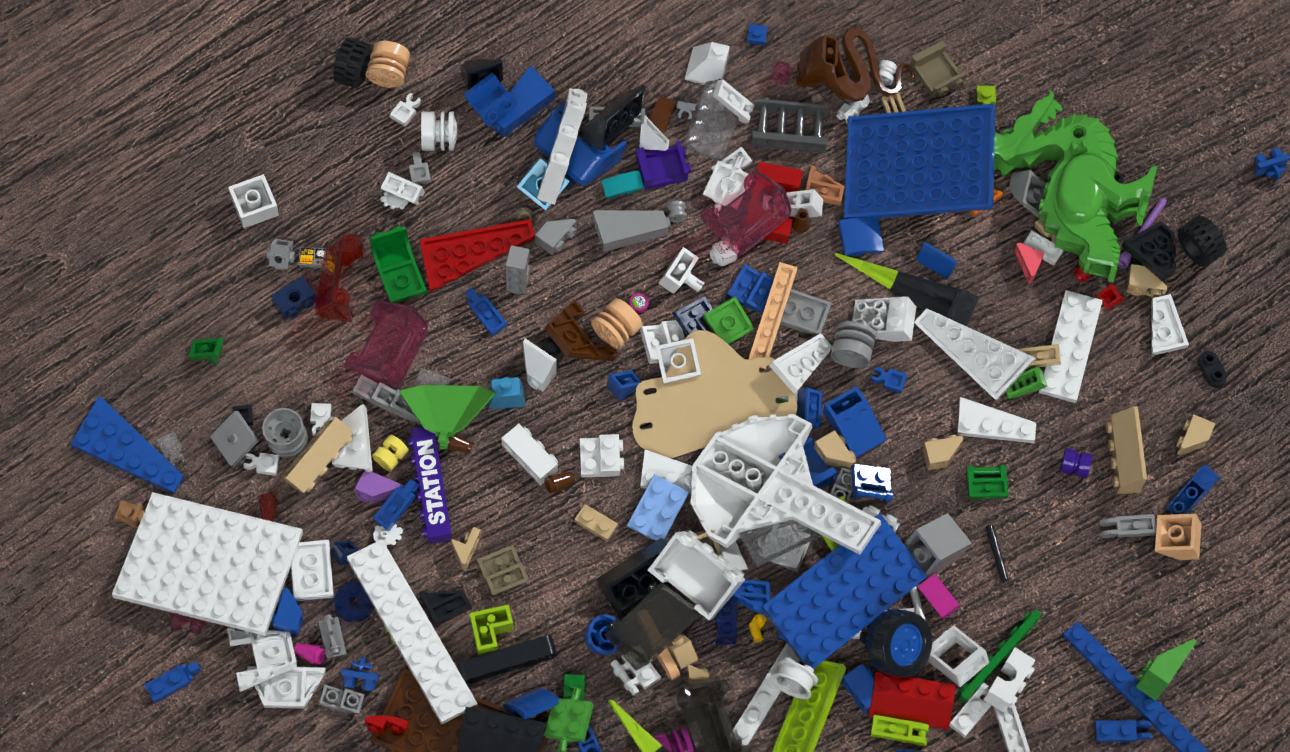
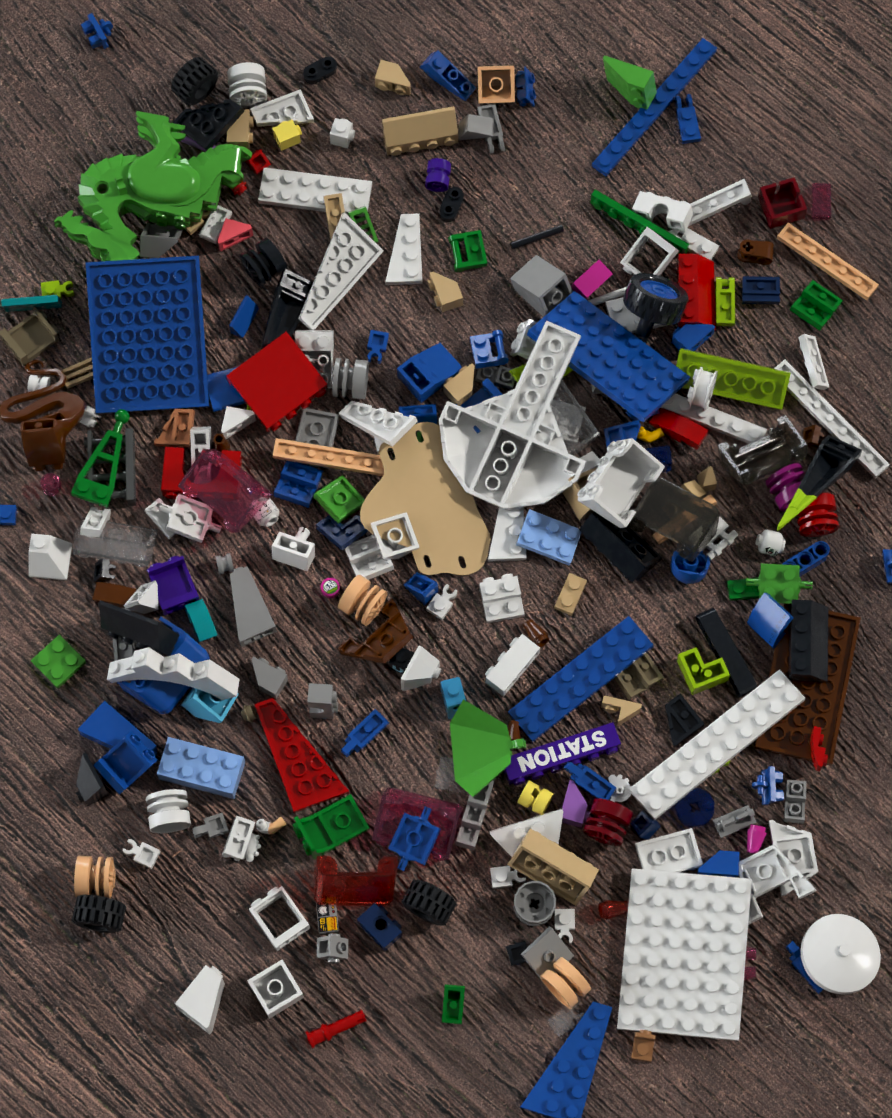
camera: 95 degrees left, 5 degrees up
none -> teal tile [1,295,62,312]
none -> bright green plate [31,634,86,689]
none -> green plate [71,409,130,508]
none -> light blue brick [157,737,245,799]
none -> white slope [175,965,225,1035]
none -> white slope [221,406,256,439]
none -> red panel [226,331,328,432]
none -> white wheel [227,62,267,108]
none -> black wheel [239,237,288,287]
none -> white window [249,886,310,951]
none -> arm [256,817,286,835]
none -> light yellow brick [272,120,302,151]
none -> red pin [305,1009,367,1049]
none -> white brick [330,118,355,148]
none -> blue plate [388,806,441,871]
none -> black tyre [401,880,457,926]
none -> white plate [426,584,457,620]
none -> black plate [439,187,464,222]
none -> light grey slope [458,114,494,140]
none -> blue plate [508,616,654,743]
none -> blue hinge [515,67,536,107]
none -> light nougat wheel [540,957,591,1009]
none -> dark red wheel [583,798,633,846]
none -> red slope [649,408,708,450]
none -> white head [756,529,786,557]
none -> white dish [801,914,881,995]

